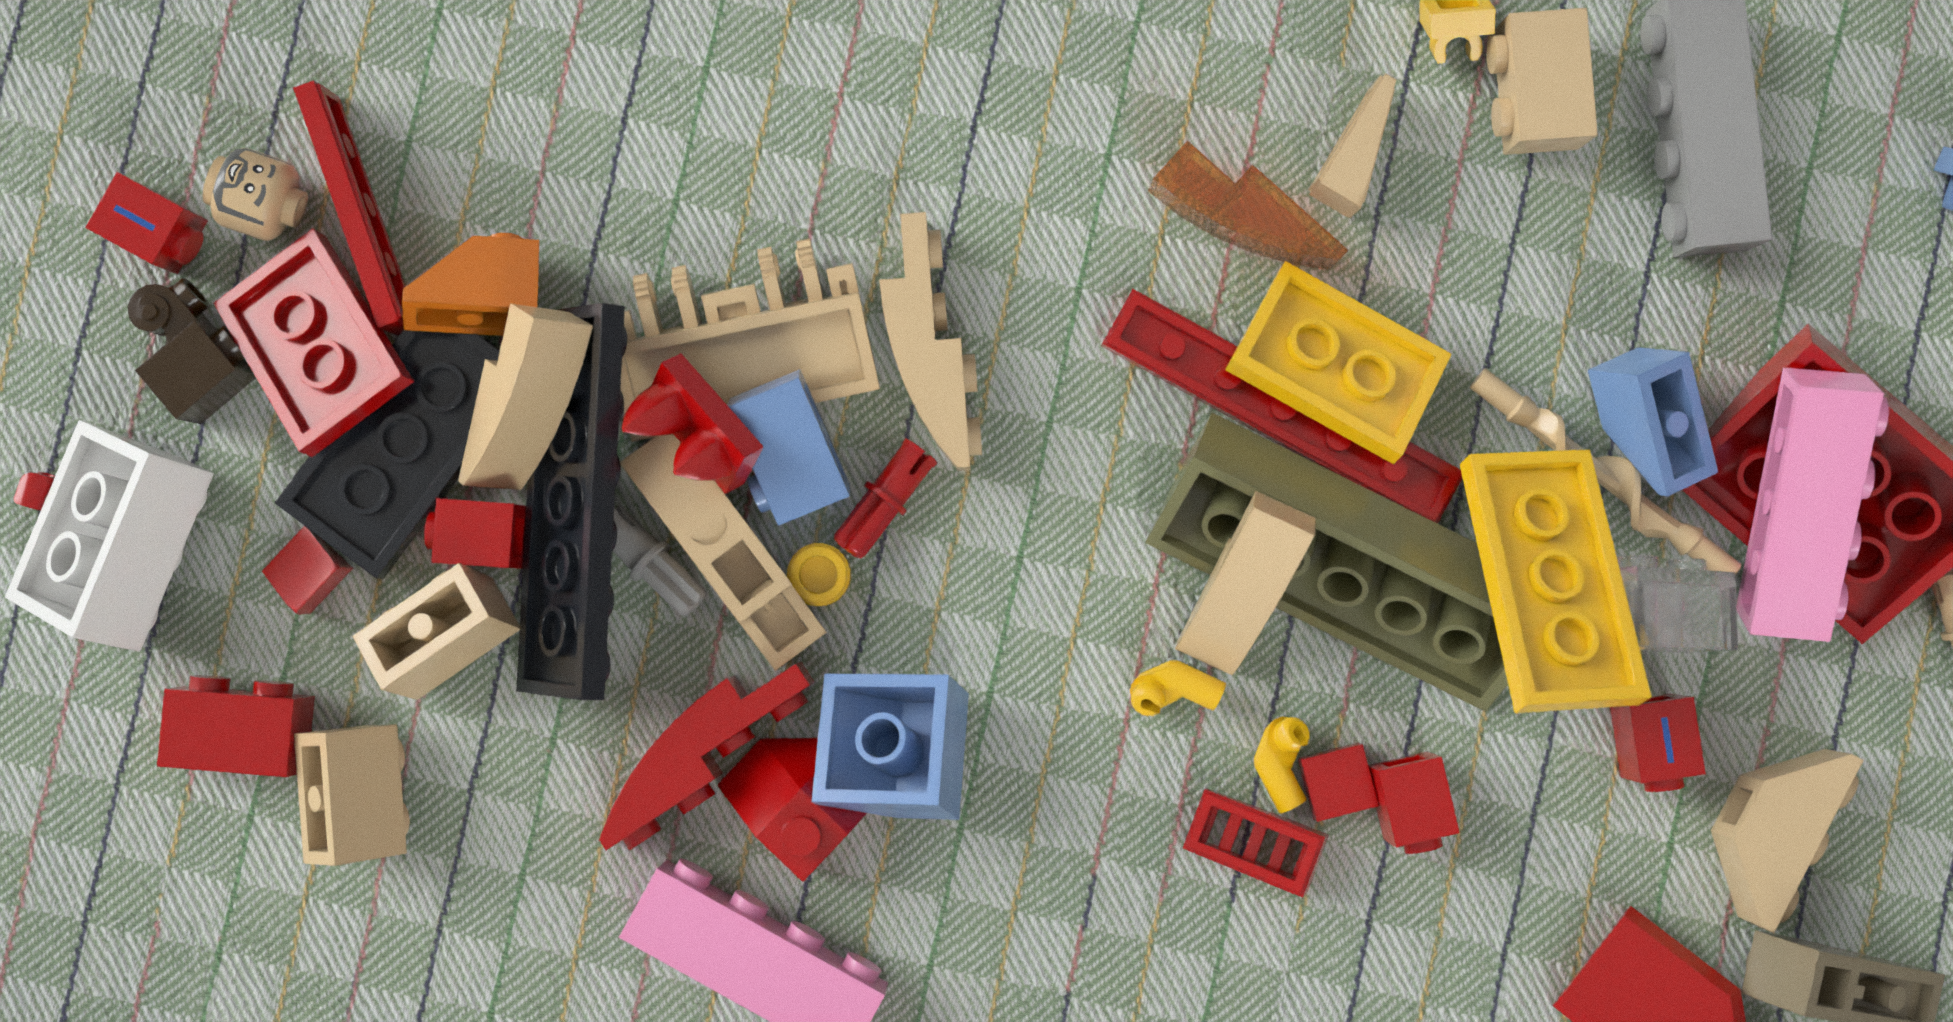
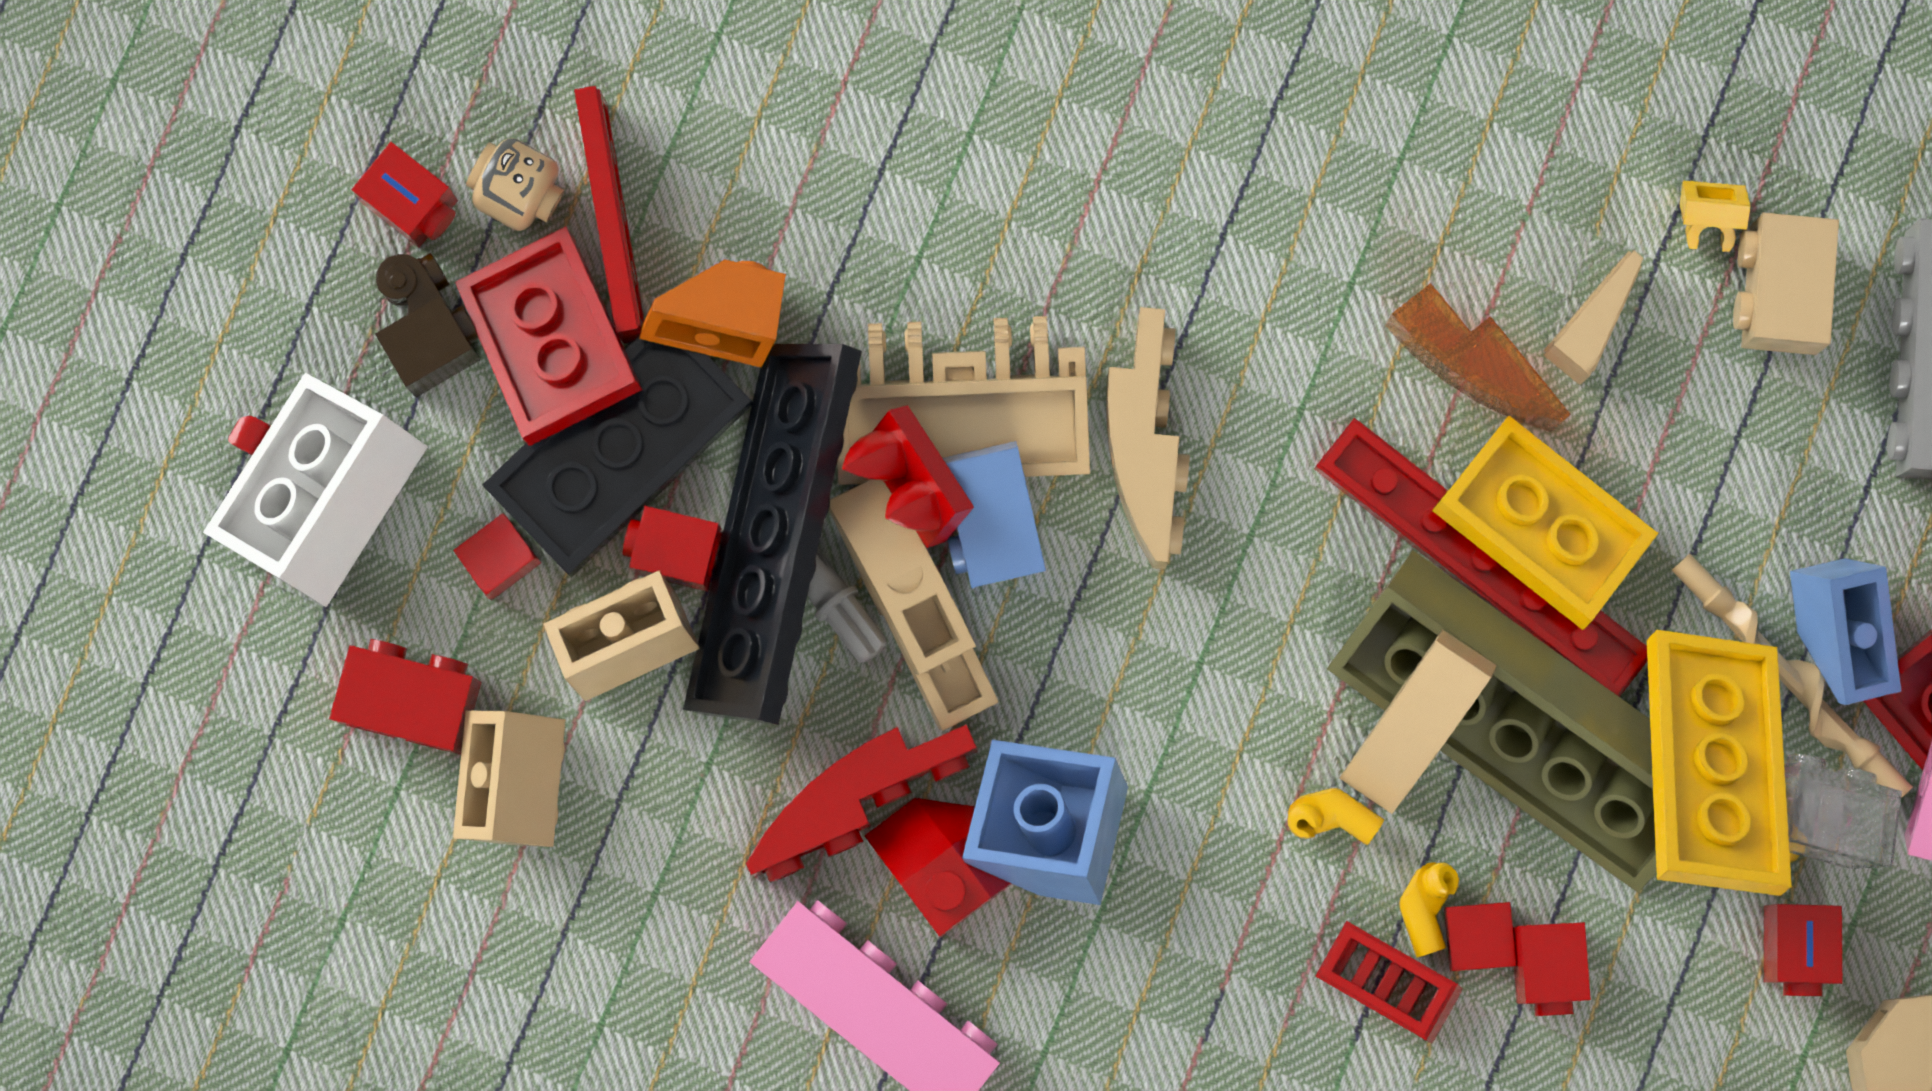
camera: 10 degrees right, 5 degrees down
tan slope [458,304,593,490] -> none
yellow tile [787,543,852,606] -> none
red axle [834,438,938,559] -> none

